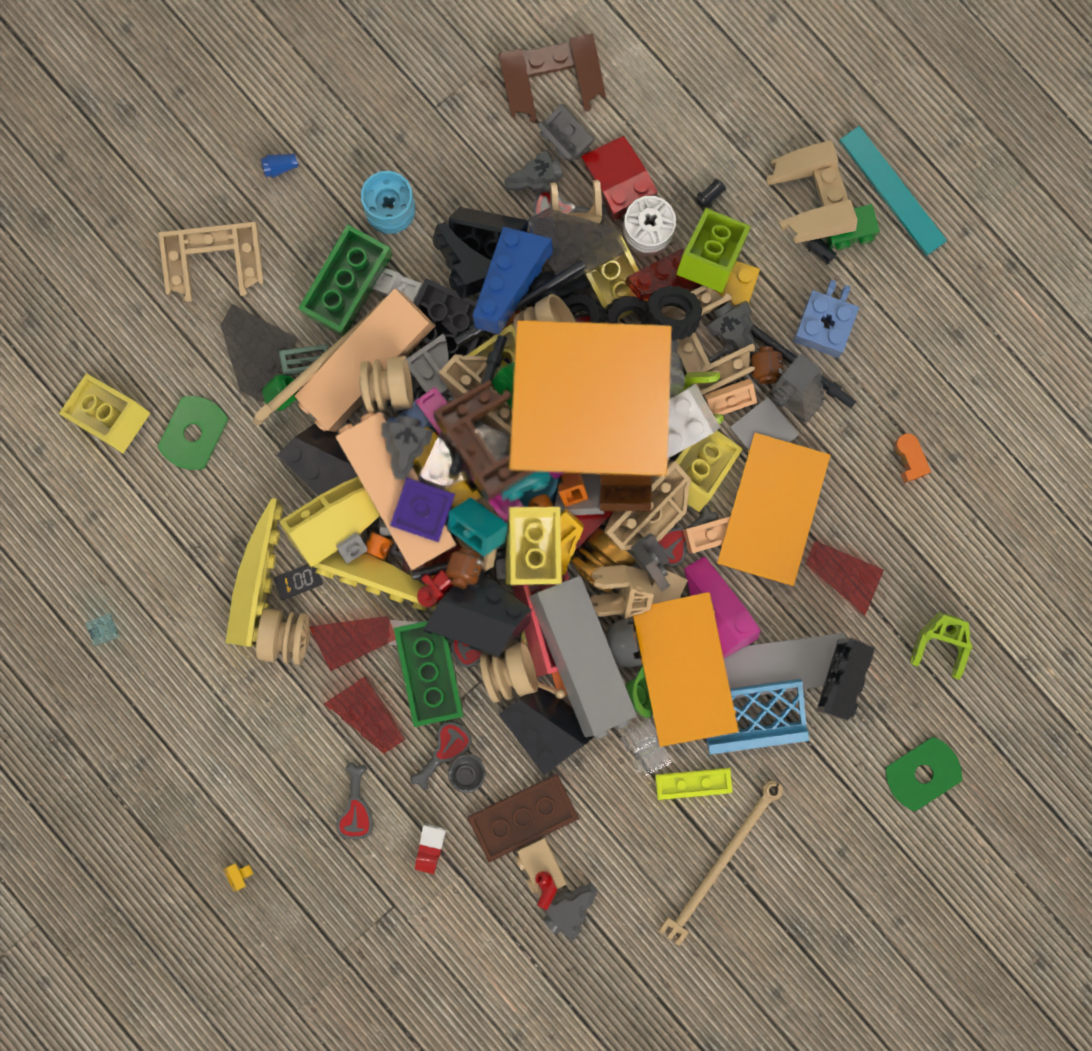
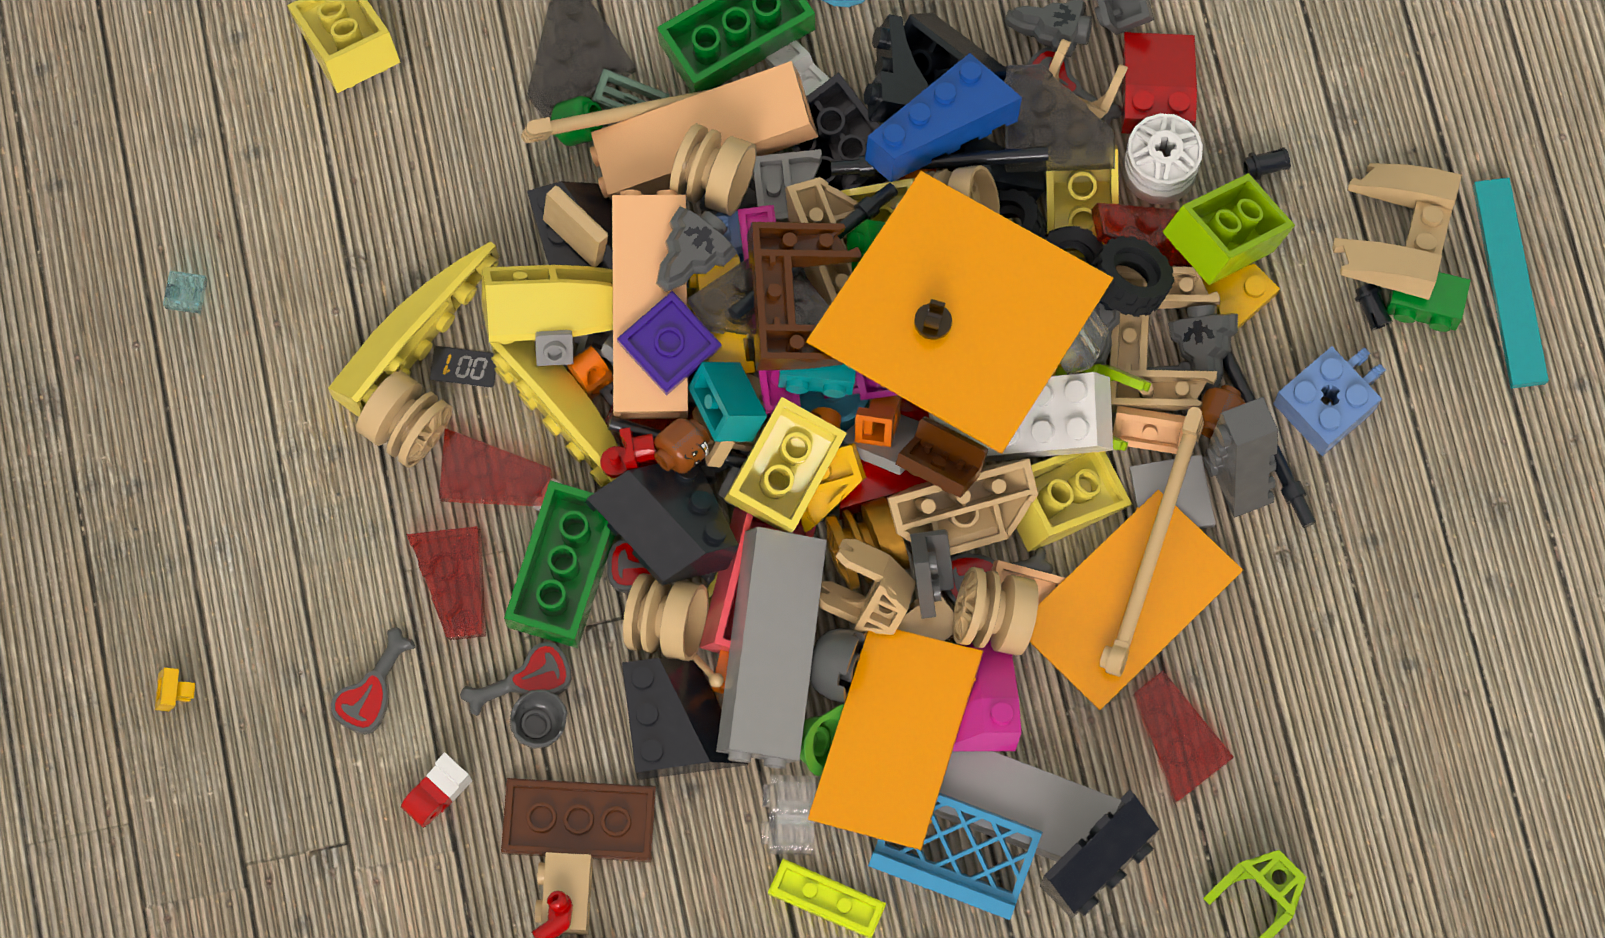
camera: 30 degrees right, 10 degrees down
green piece [158,396,228,470] -> none
orange leg [893,433,931,484] -> none
none -> tan tile [543,185,608,267]
none -> dark brown plate [914,299,952,340]
none -> tan wheel [953,567,1039,656]
none -> tan hinge [1100,407,1204,677]

